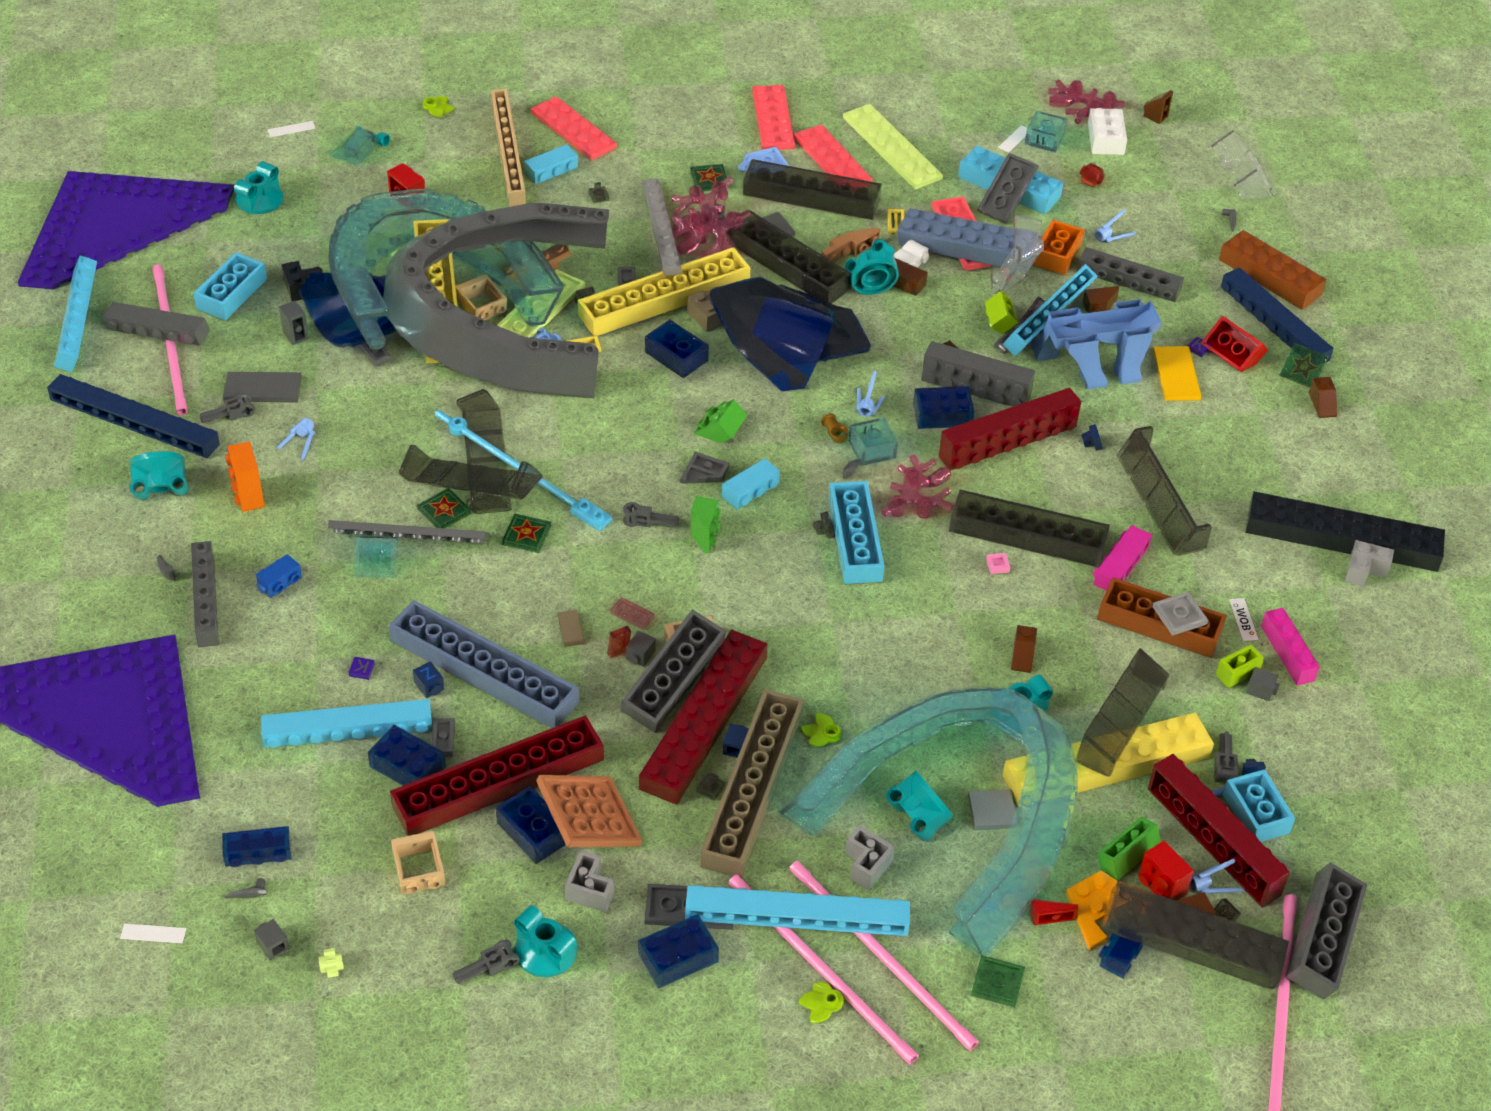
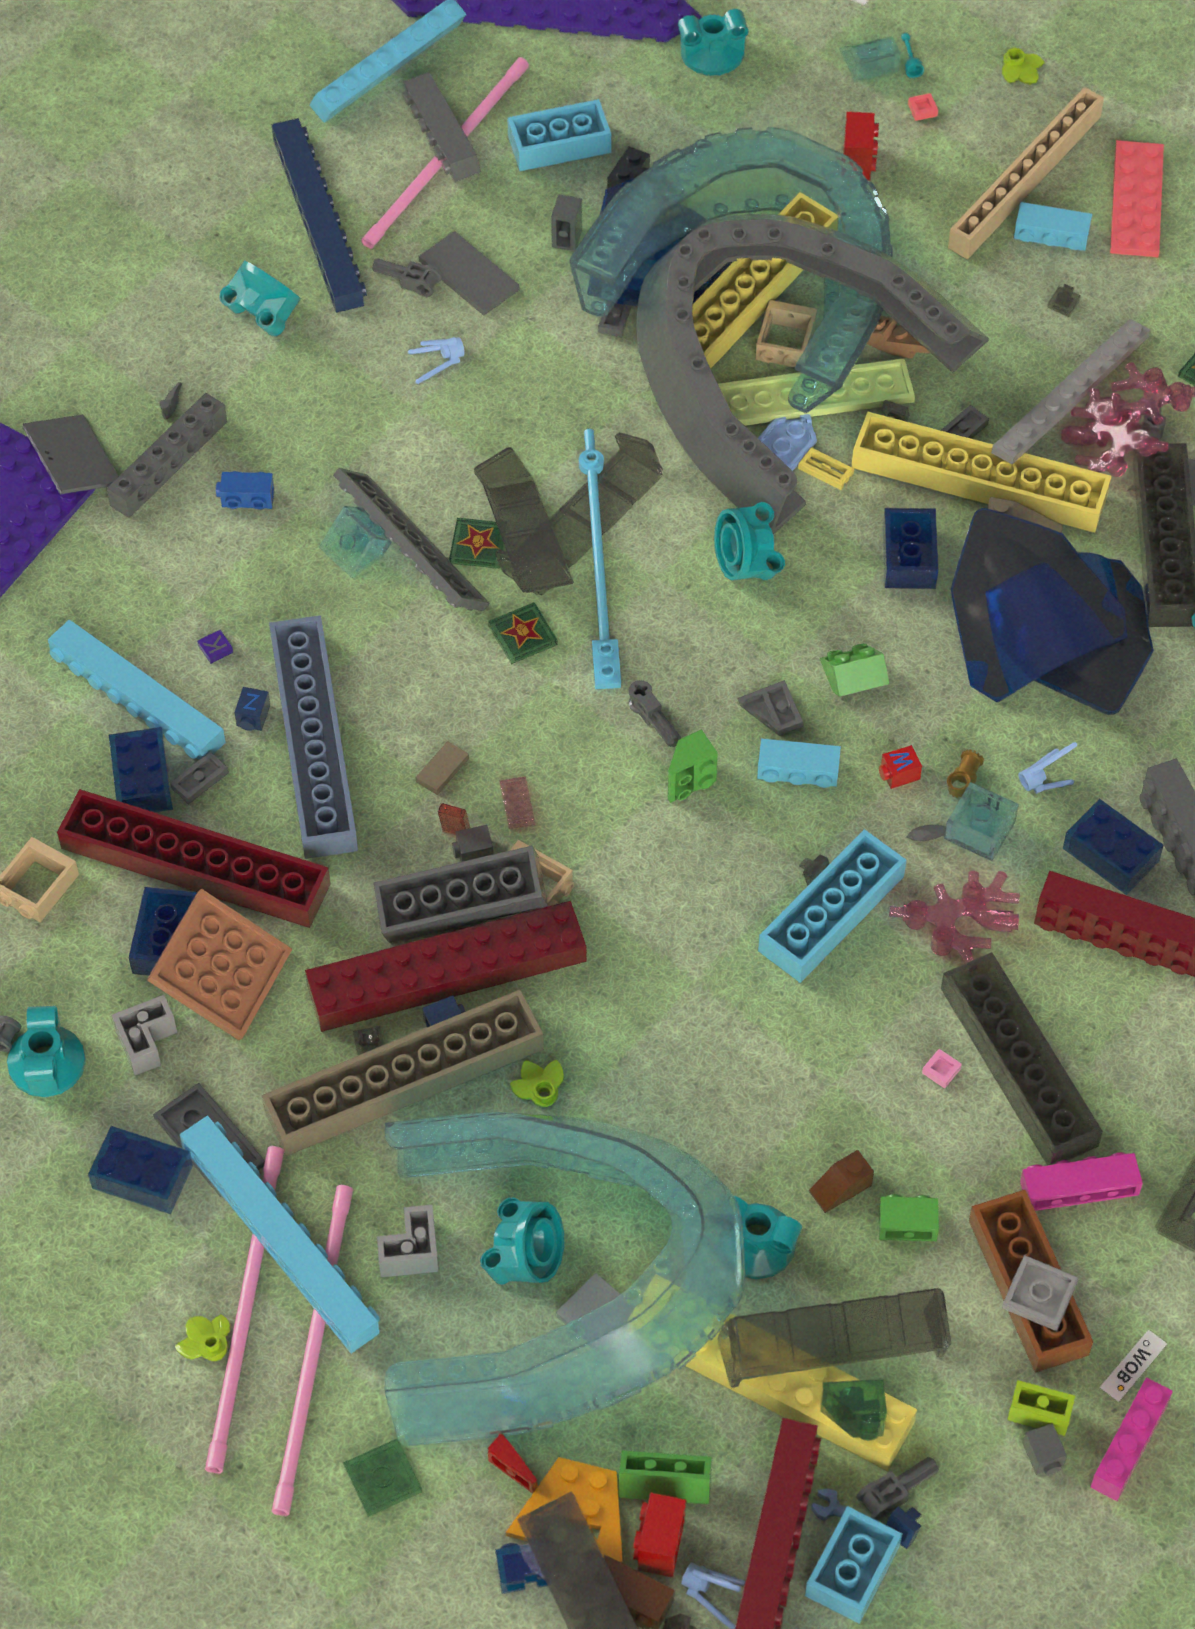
camera: 50 degrees right, 10 degrees up
orange brick [225,441,265,512] -> none
none -> dark grey container [23,414,119,494]
none -> teal piece [714,502,785,581]
none -> clear green slope [820,1379,887,1440]
none -> red brick [879,745,922,789]
none -> bright green brick [879,1194,939,1241]
none -> coral plate [908,93,938,121]

